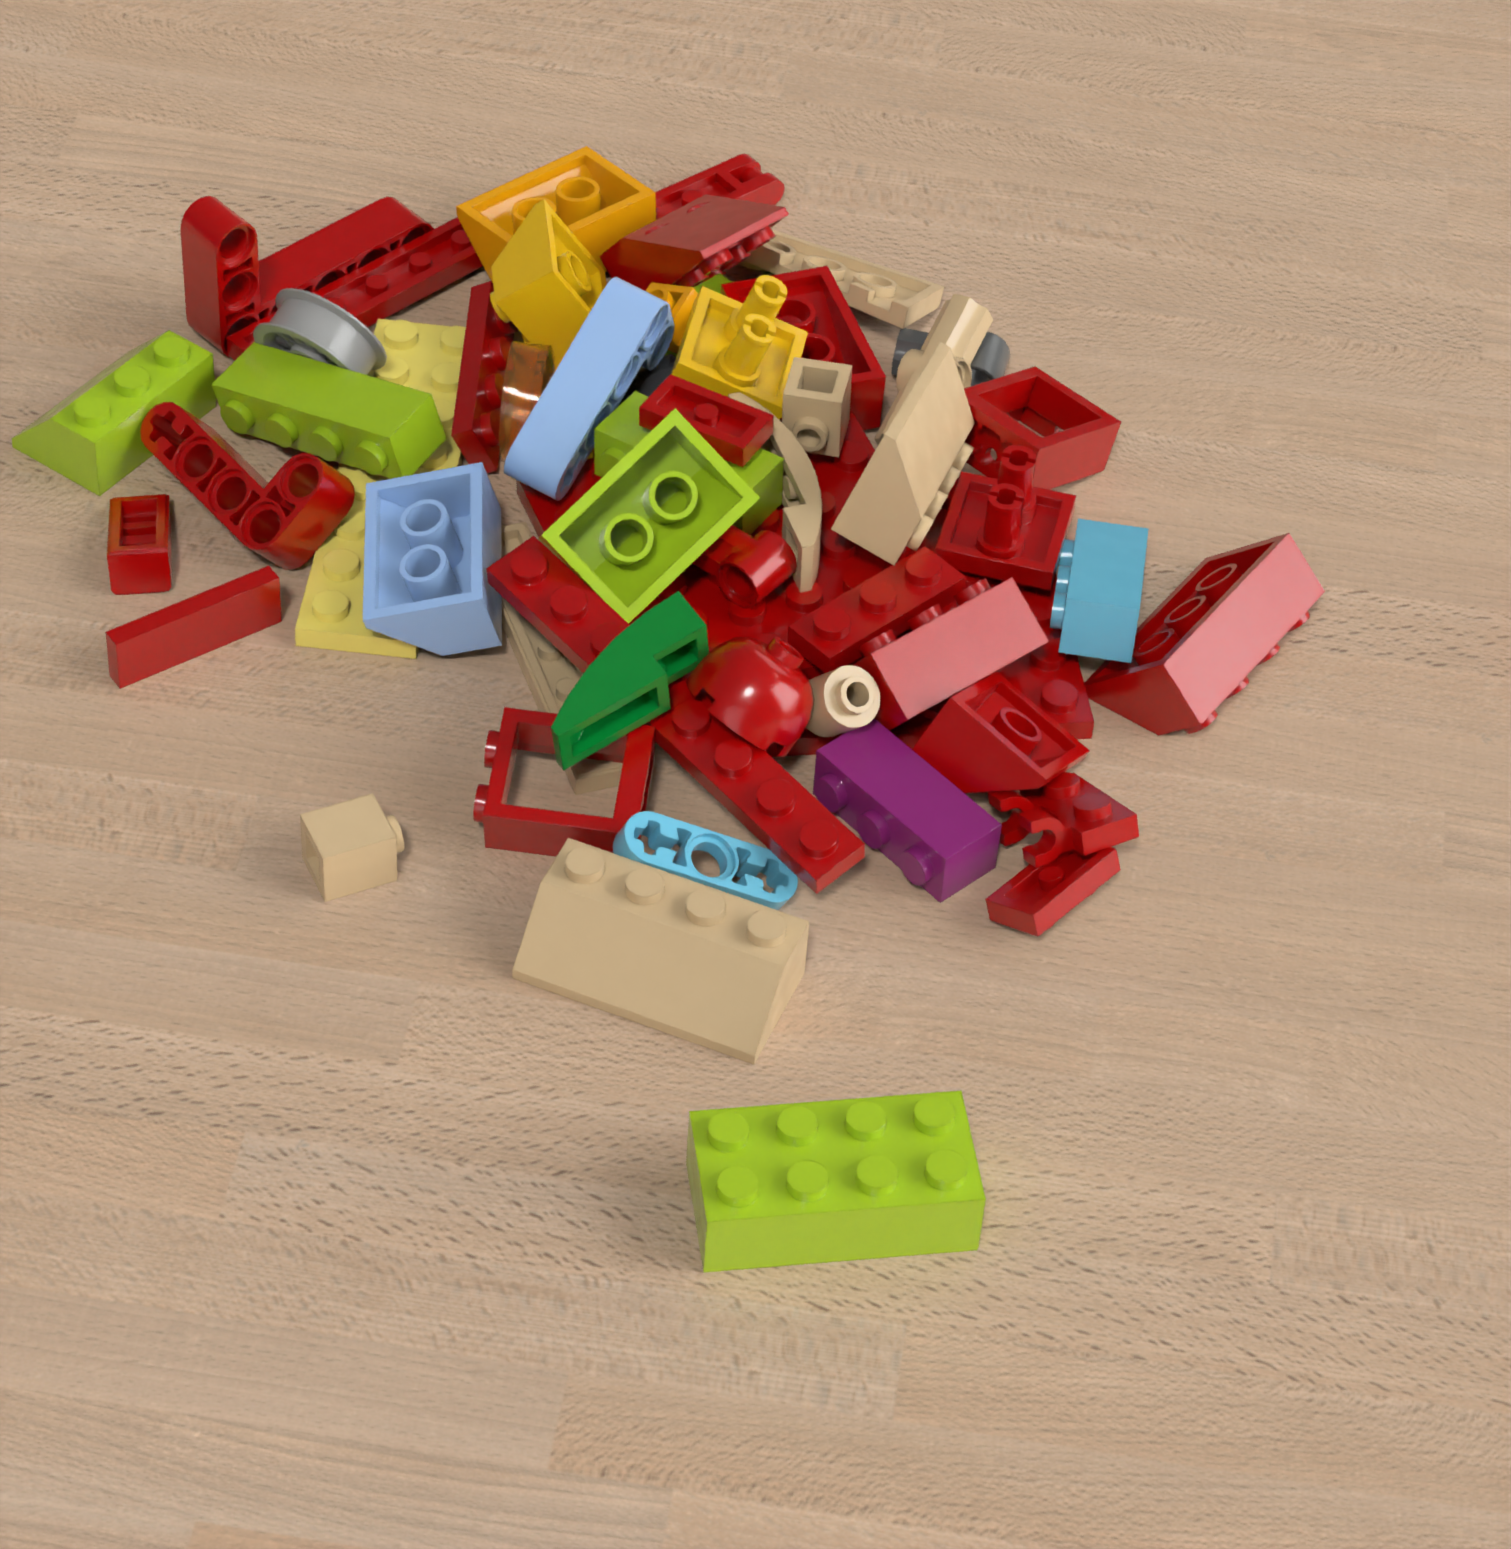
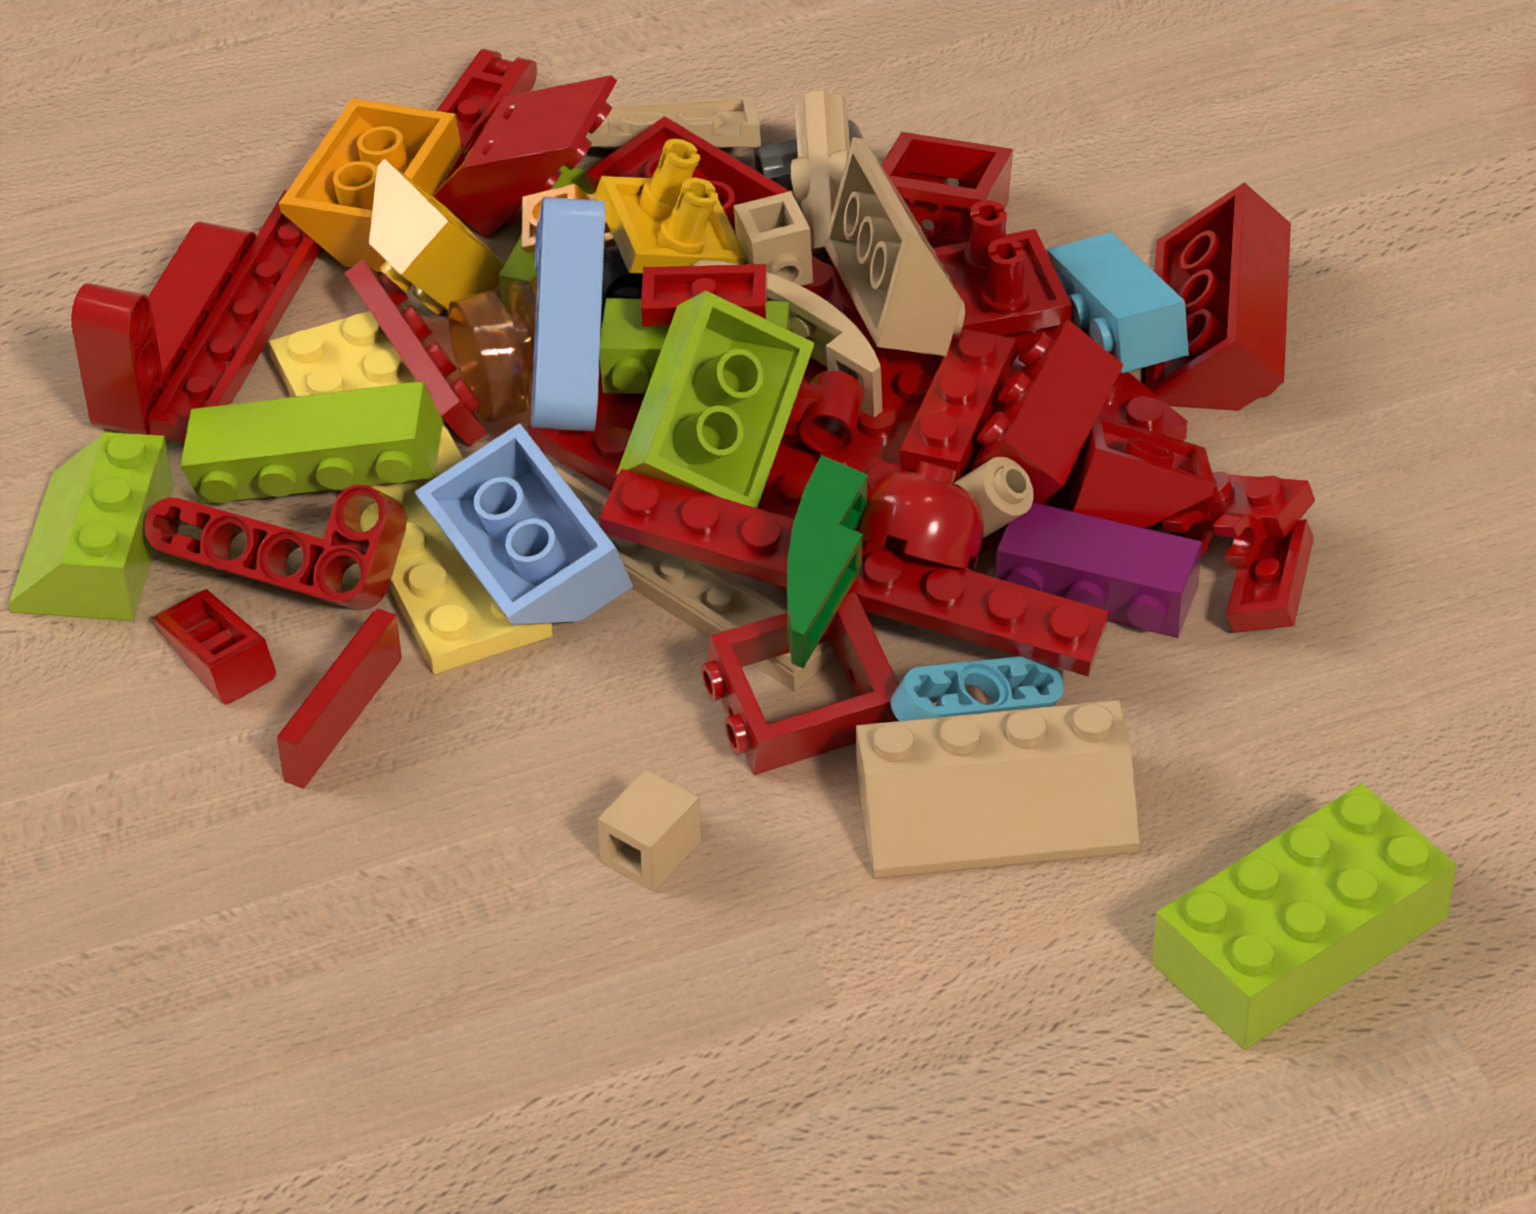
camera: 25 degrees left, 0 degrees up
light grey wheel [253,288,387,375] -> none

